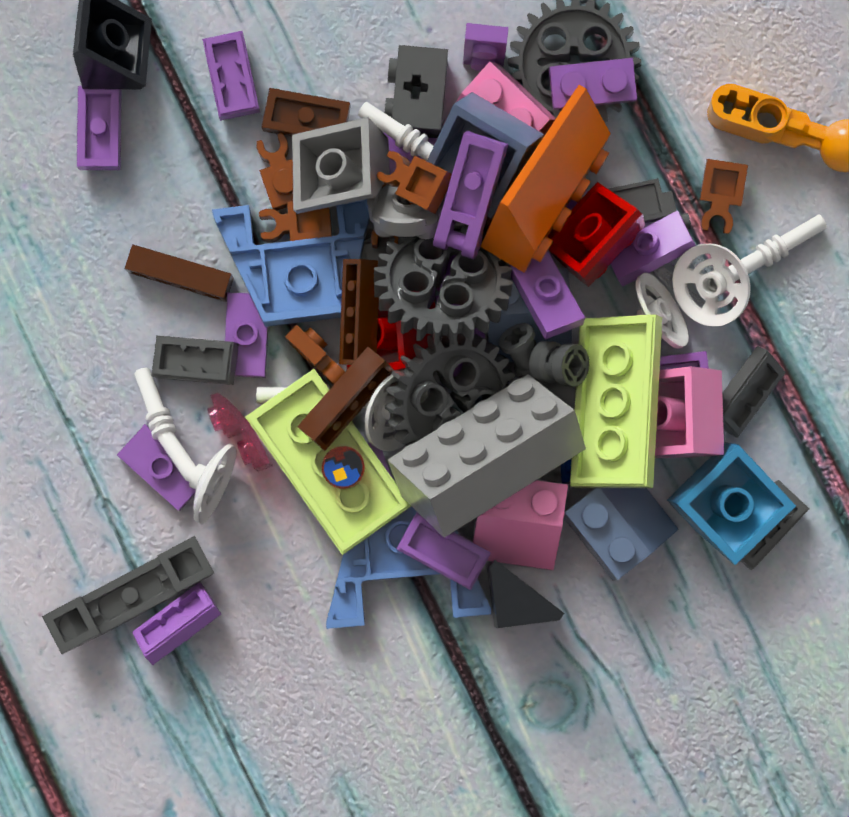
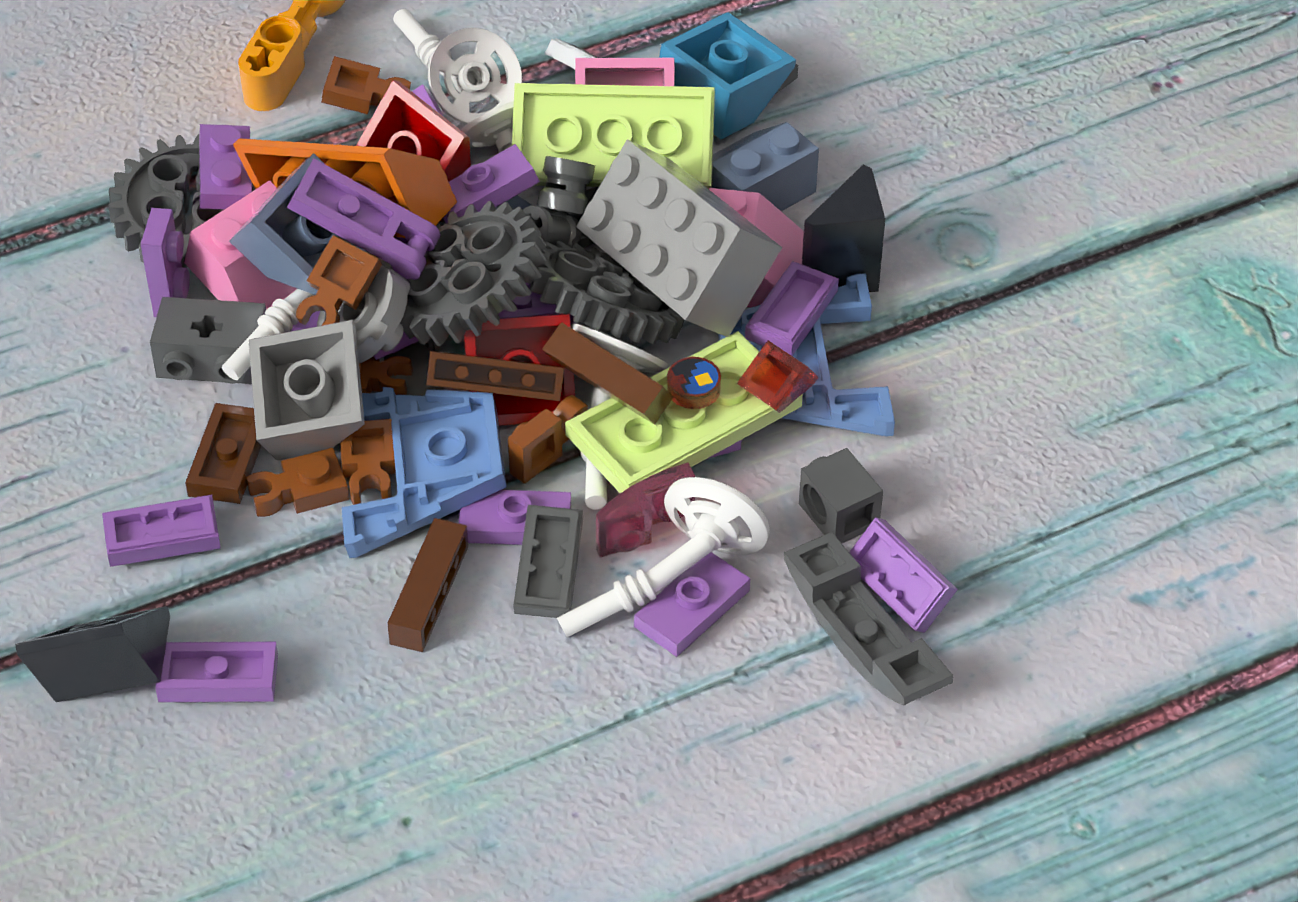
camera: 90 degrees left, 35 degrees down
none -> clear red slope [737,340,818,413]
none -> dark grey brick [799,448,883,543]

